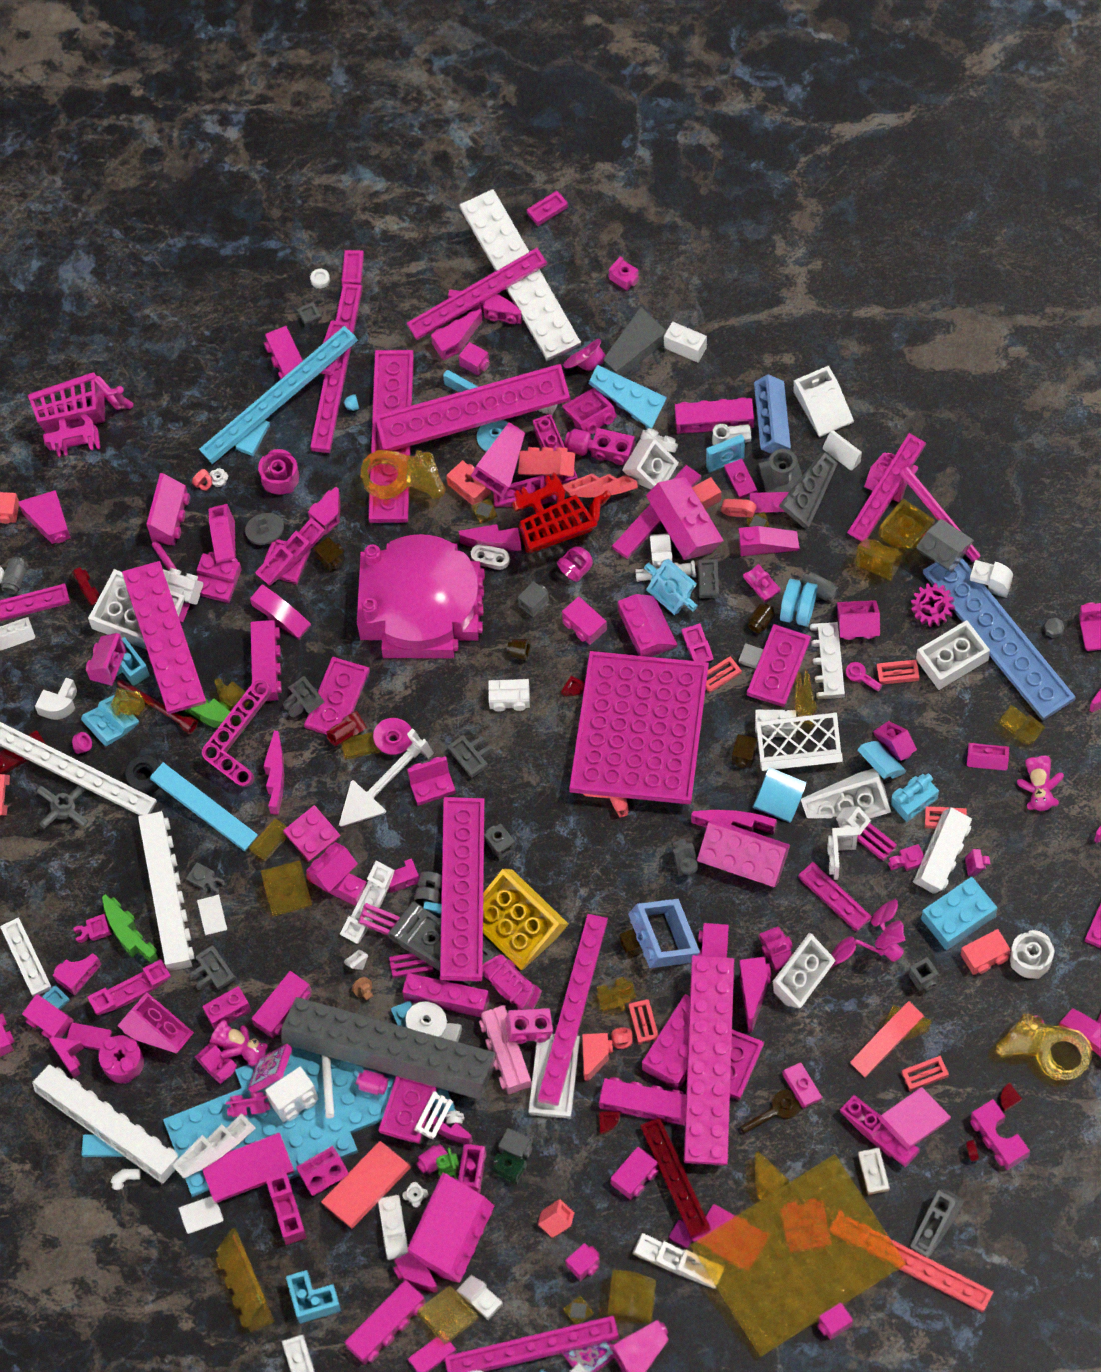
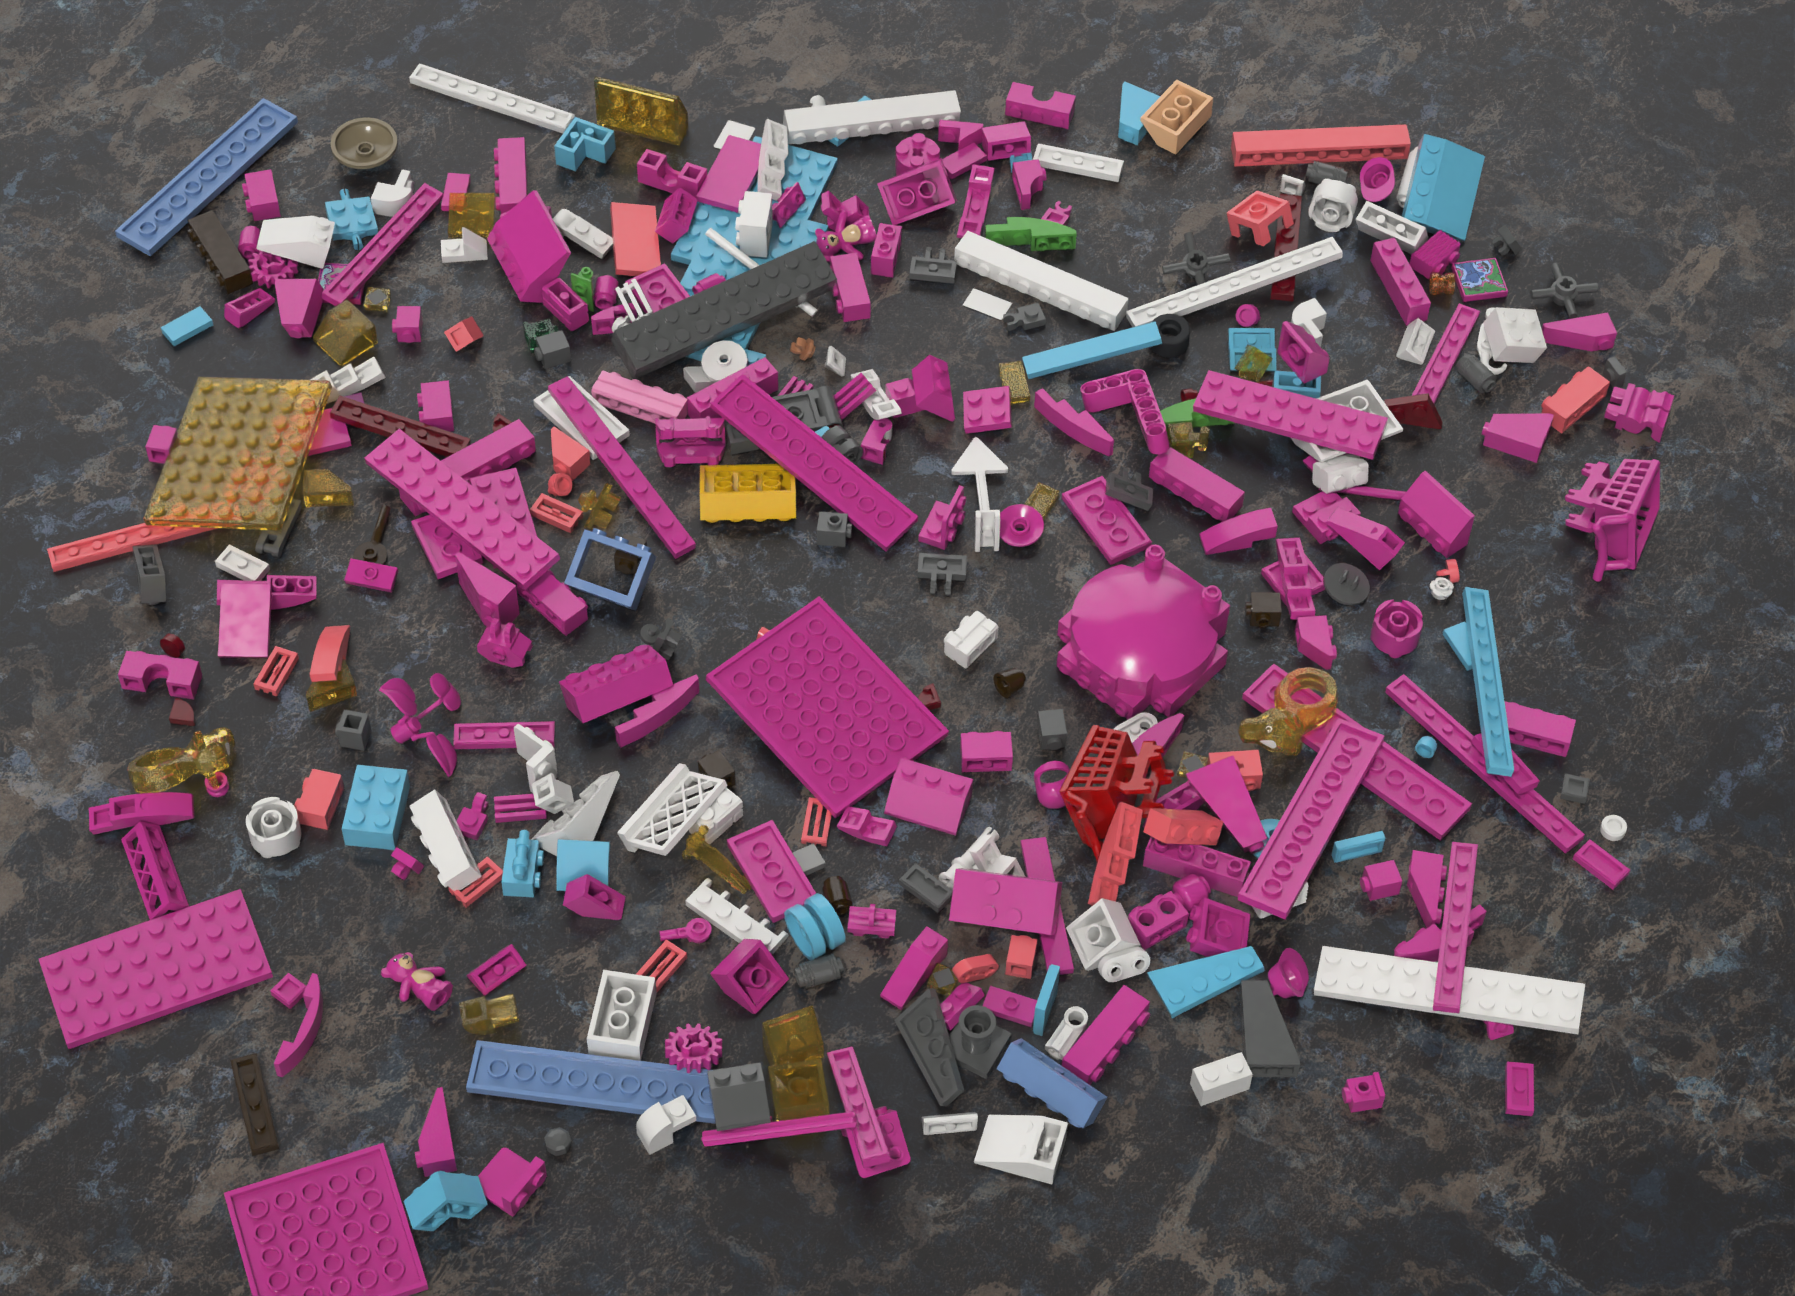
camera: 125 degrees right, 10 degrees down
tile [248,1044,292,1093] -> none
clear yellow slope [261,860,312,916] -> none
dark red piece [326,710,367,746] -> none
white plate [403,1182,428,1207] -> none
dark pink brick [505,1008,553,1044] -> none
medium azure plate [644,559,698,615] -> none
medium azure slope [753,767,806,823] -> none
white slope [773,933,836,1008] -> none

